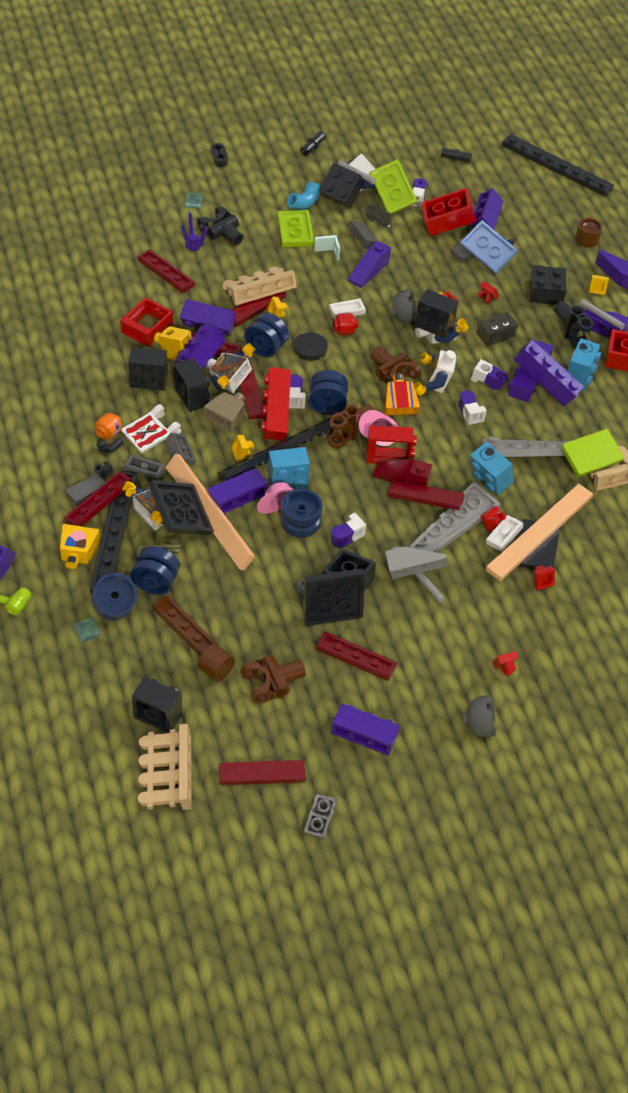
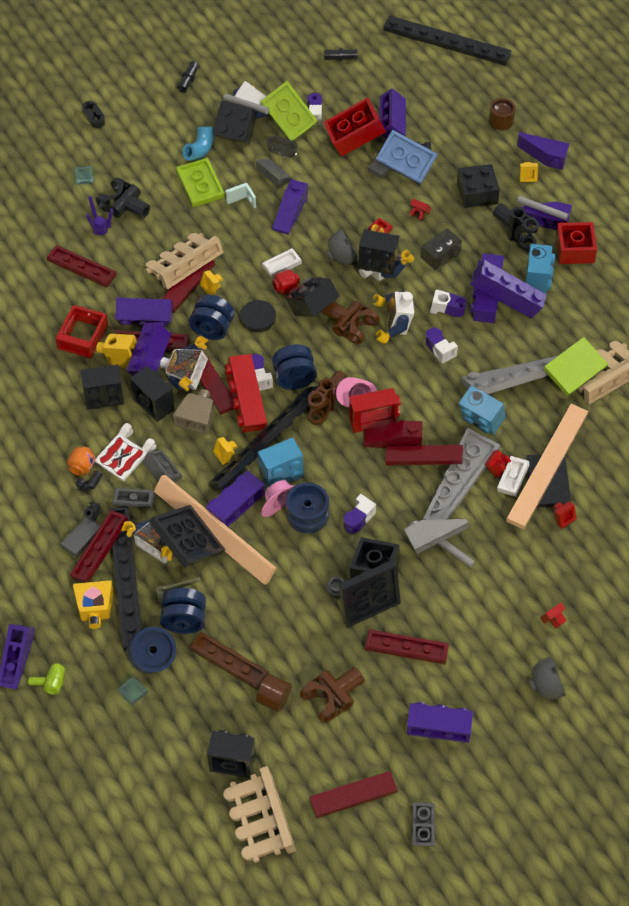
camera: 10 degrees left, 5 degrees up
torso [384,373,420,415] -> none
none -> black brick [285,277,340,317]

